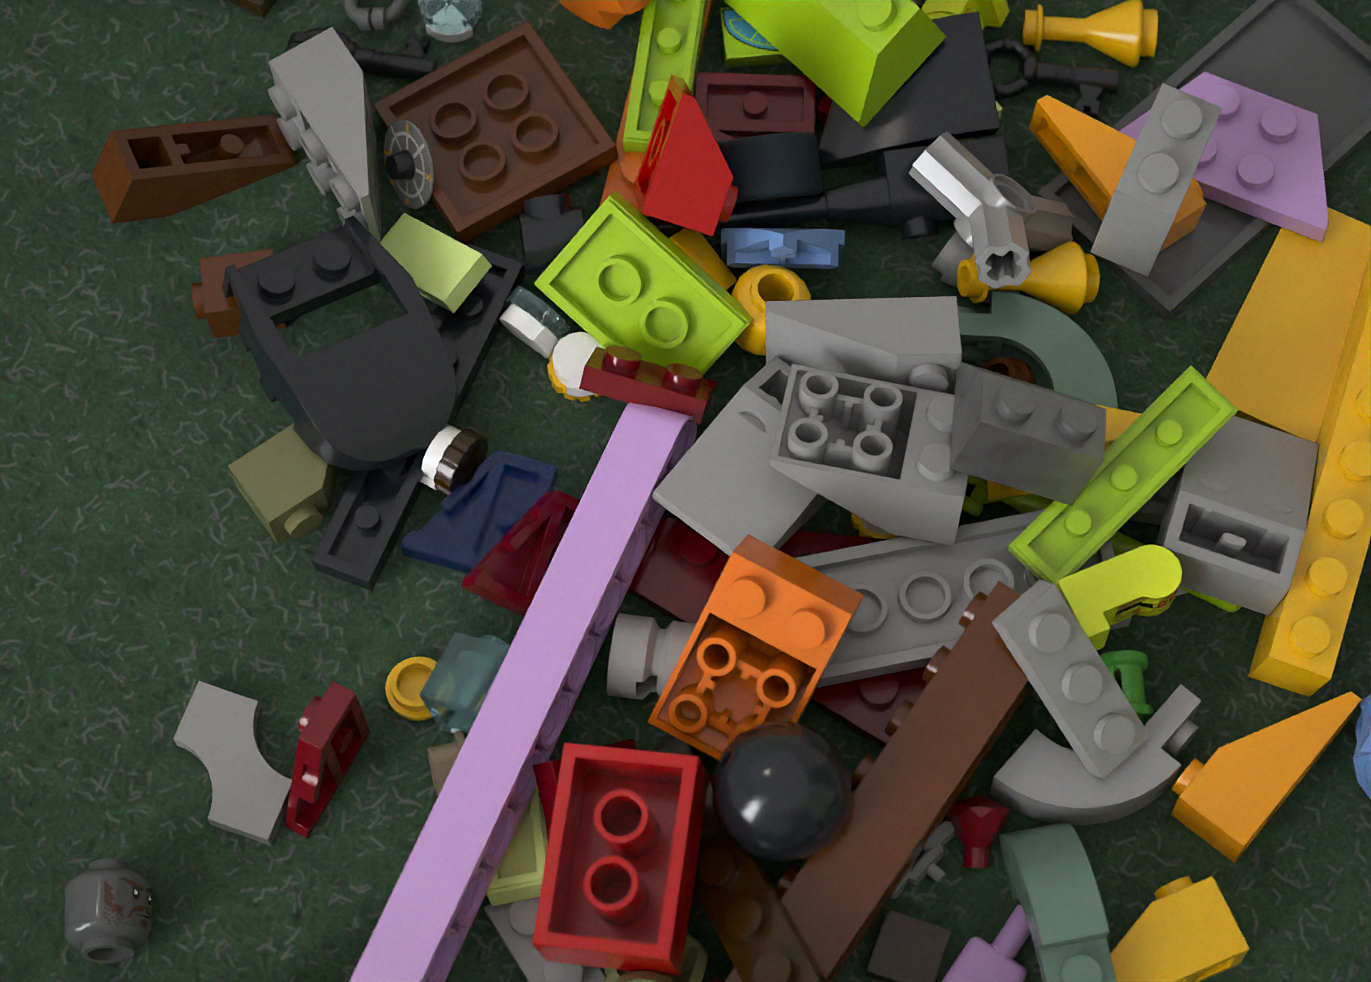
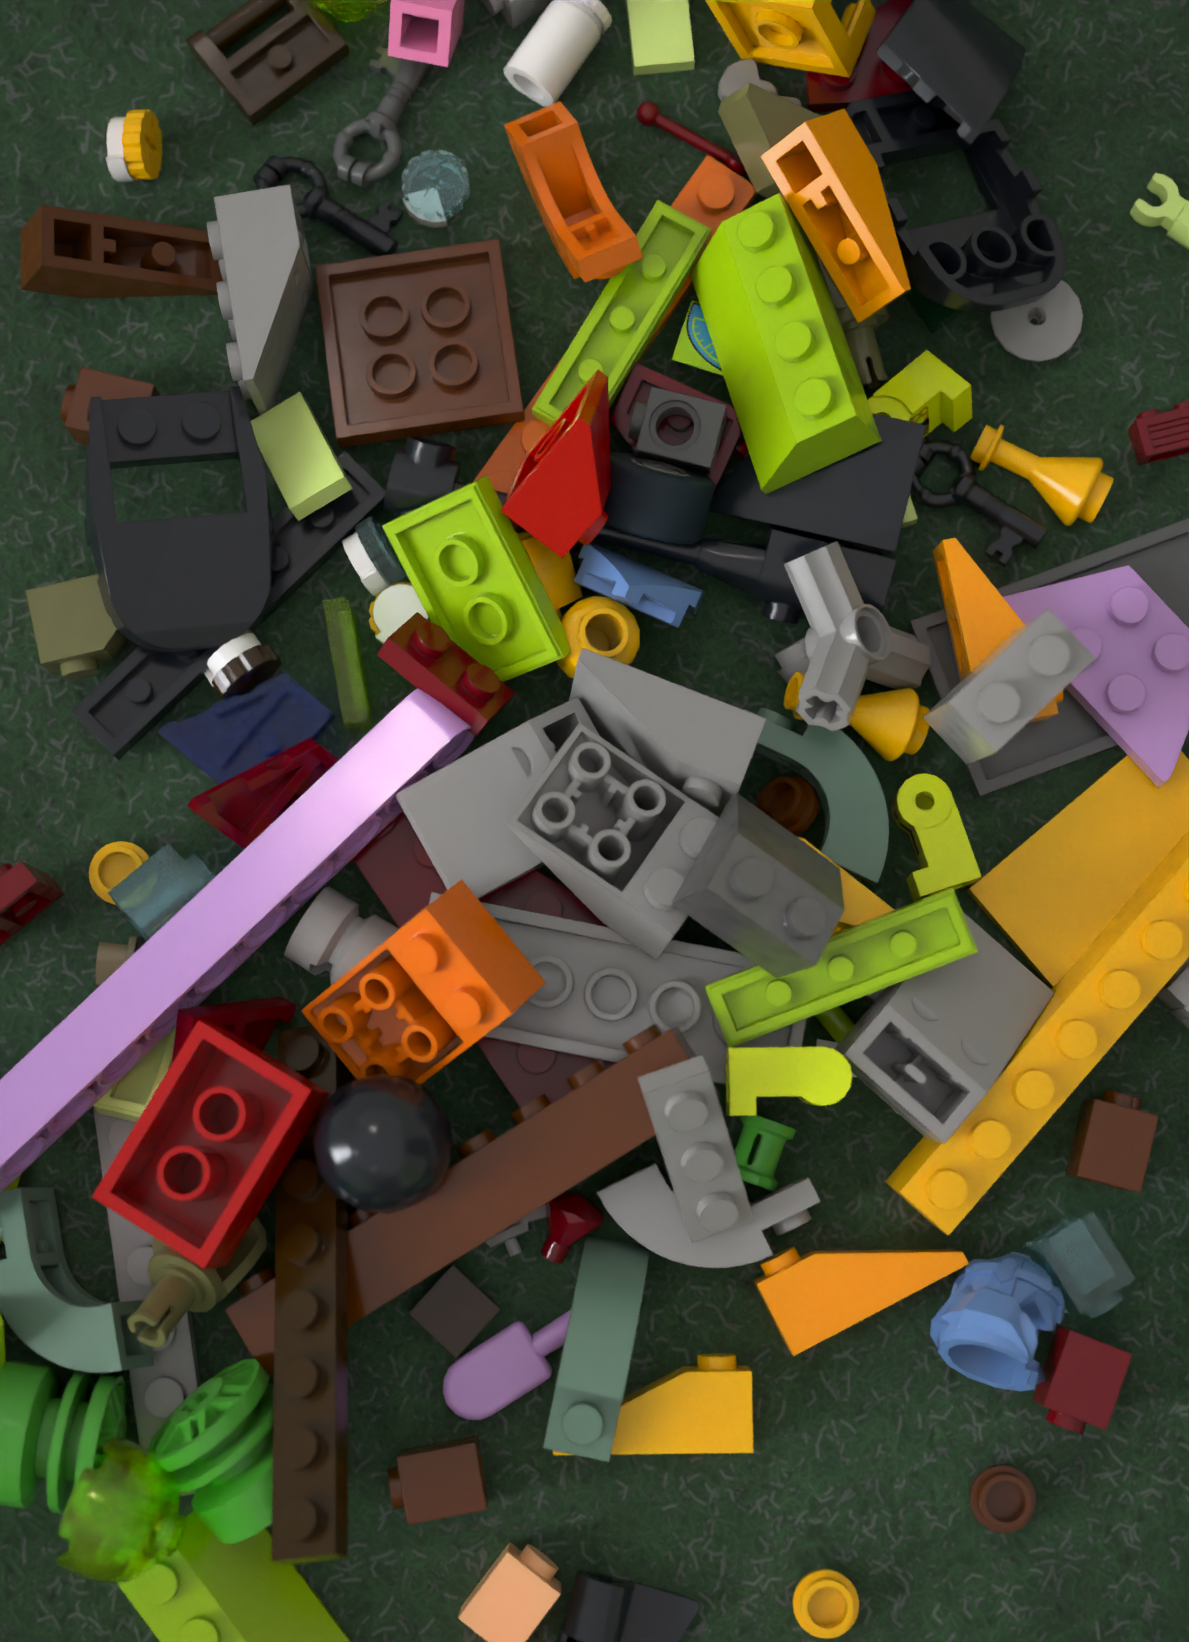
camera: 20 degrees right, 15 degrees up
piece [384,119,434,209] -> none
none -> yellow piece [106,110,162,182]
none -> clear neon green tile [322,597,374,734]
none -> dark grey brick [628,387,728,475]
none -> neon yellow leg [892,773,982,902]

